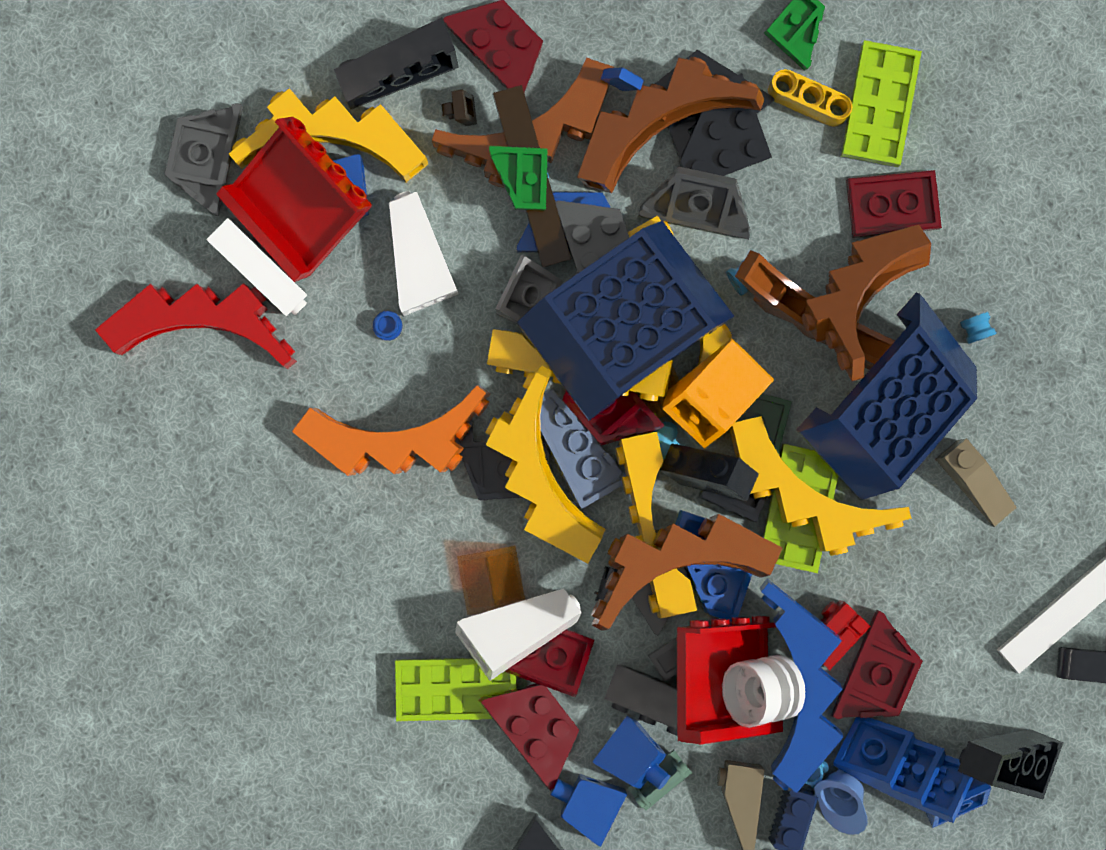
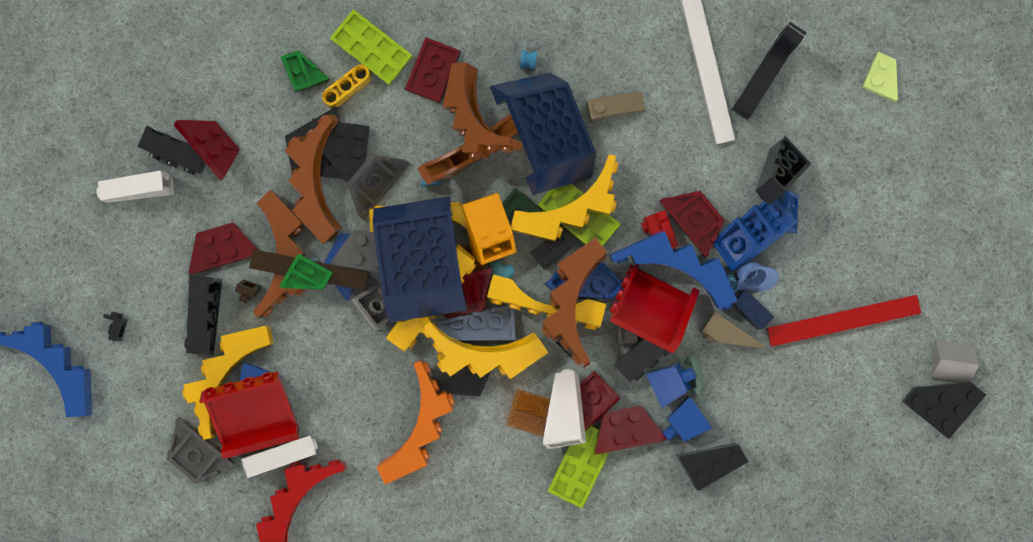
camera: 55 degrees left, 0 degrees up
blue plate [373,311,403,341] -> none
white slope [389,191,458,316] -> none
blue tile [601,67,644,91] -> none
black brick [660,443,759,501] -> none
white wheel [722,654,805,728] -> none

